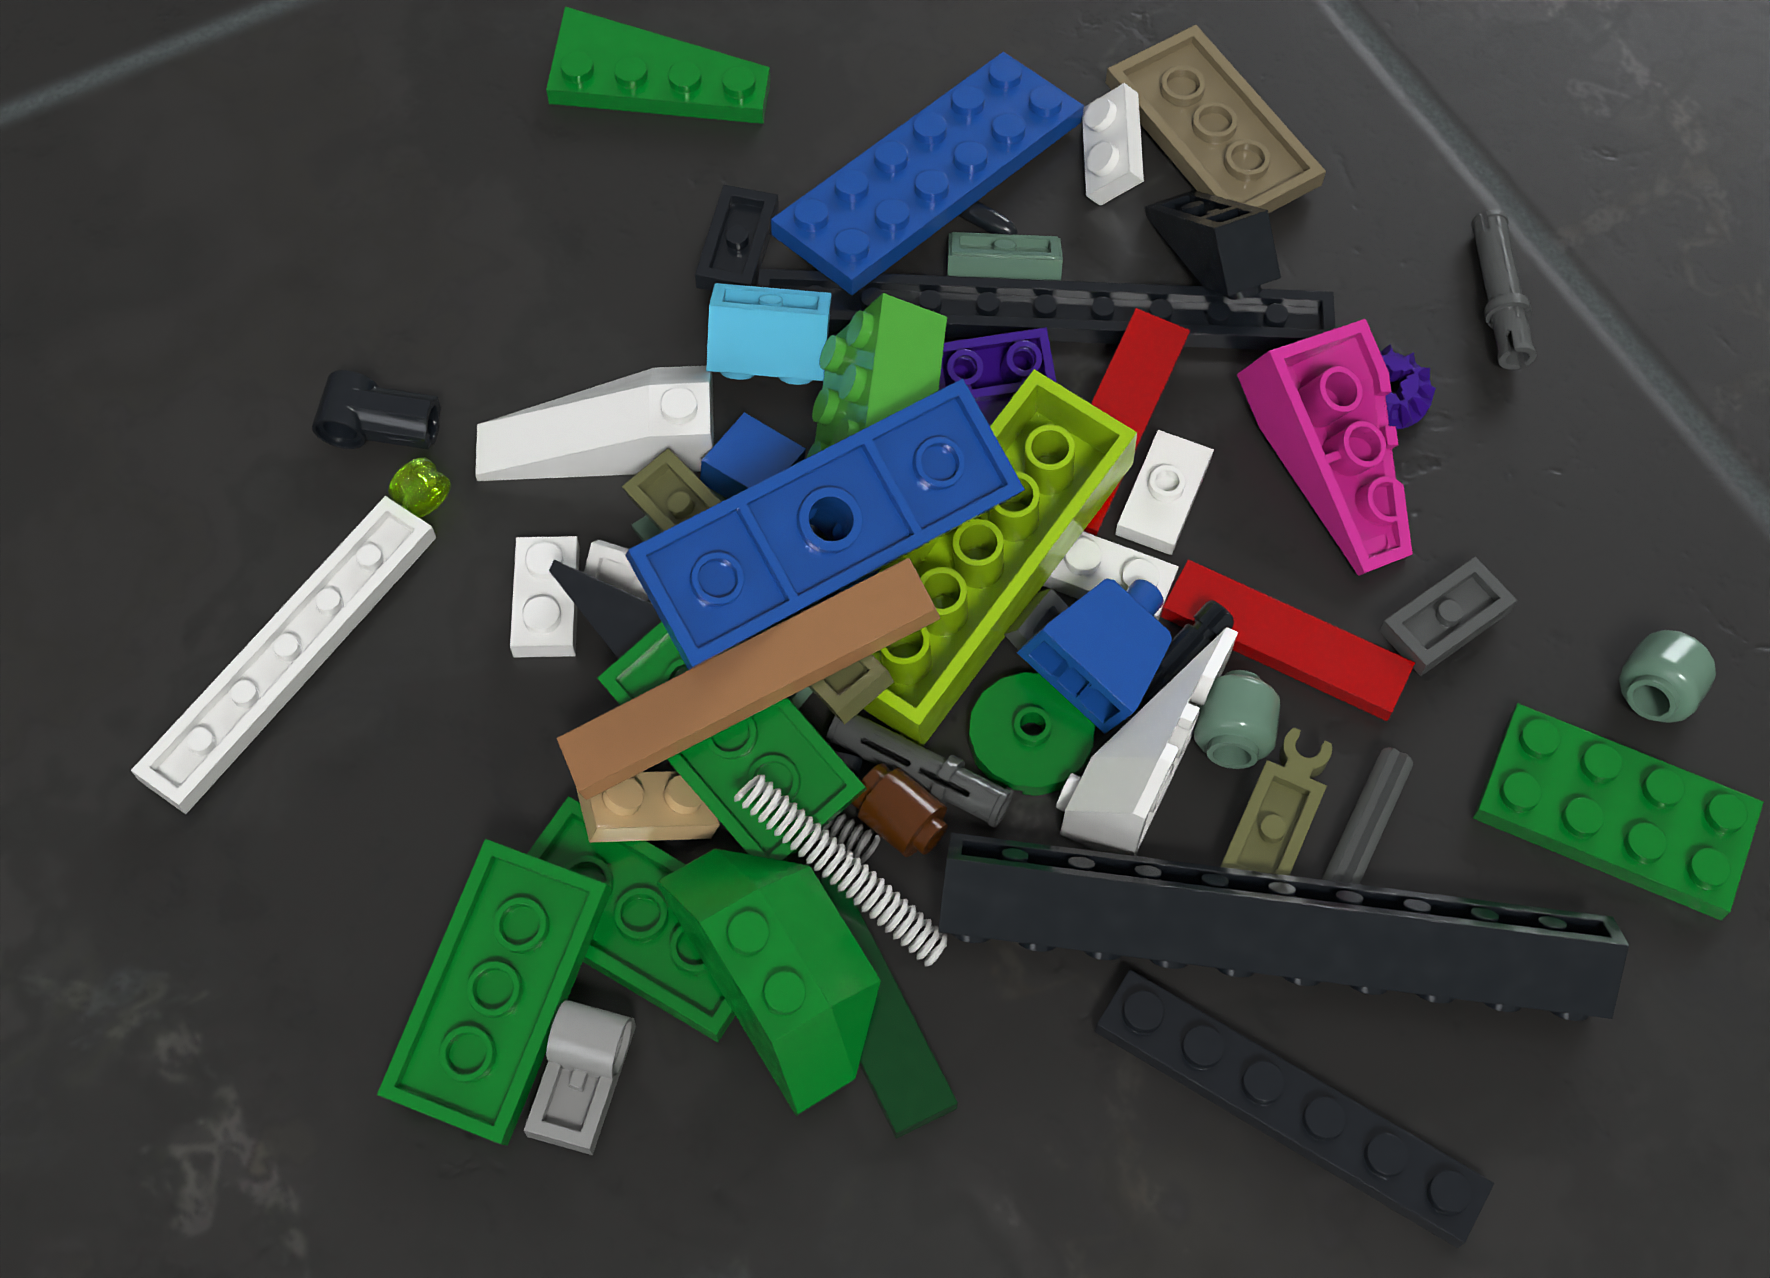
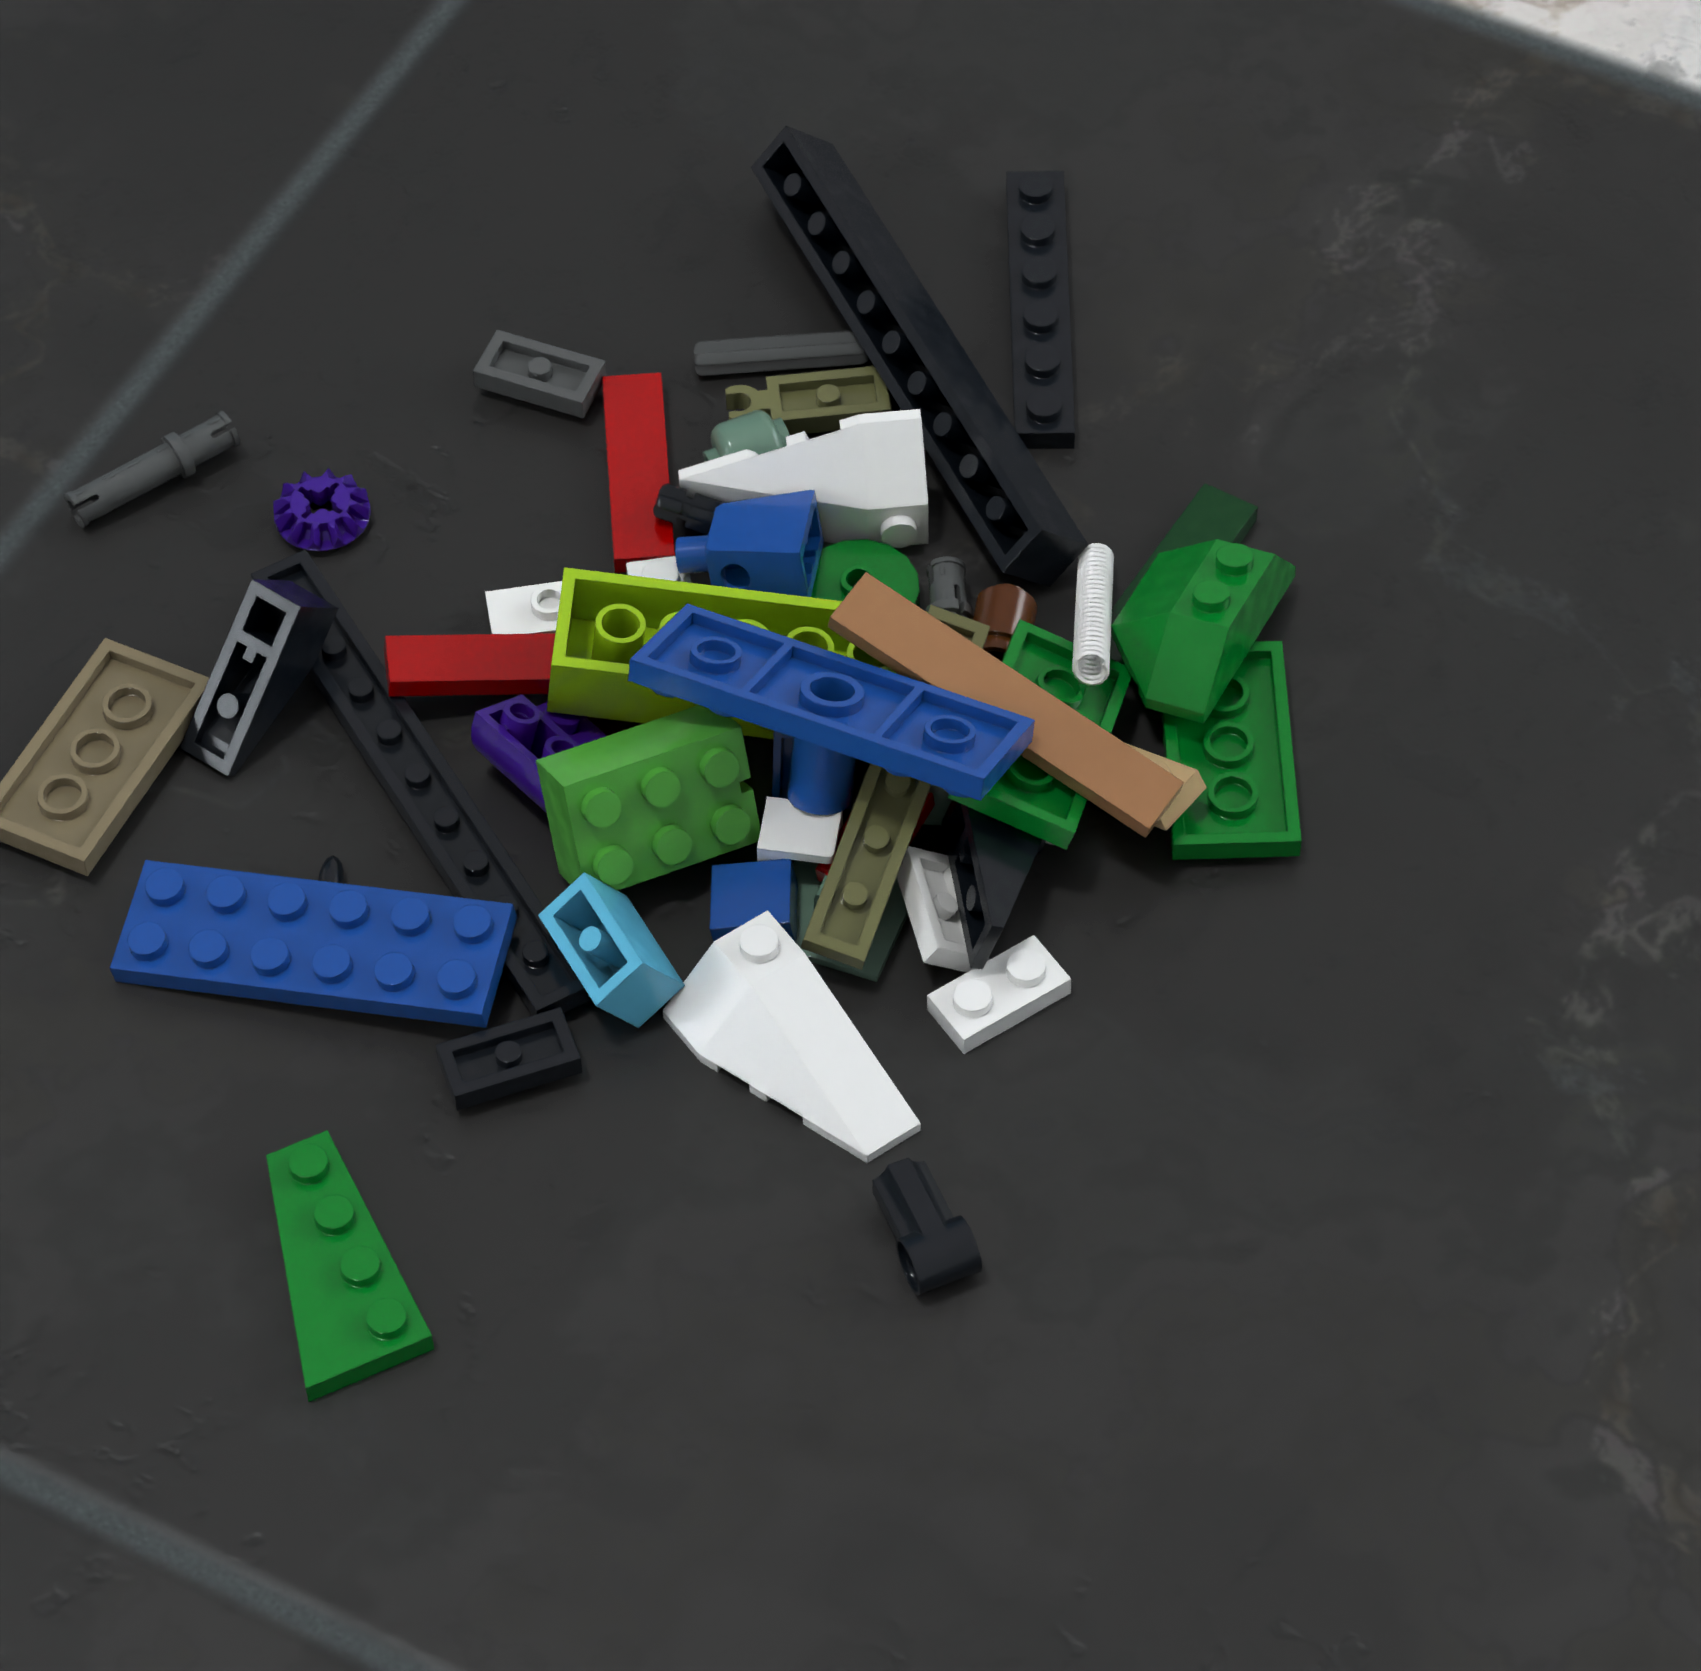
camera: 120 degrees left, 10 degrees down
white plate [131,496,436,814] -> none
green plate [377,839,613,1146] -> none
clear neon green bush [388,457,451,518] -> none
light grey plate [524,1000,636,1155] -> none
sand green slope [947,232,1063,281] -> none
white plate [1082,83,1144,206] -> none
dark pink wedge [1237,319,1413,576] -> none
green plate [1472,703,1764,921] -> none
sand green head [1619,630,1716,723] -> none

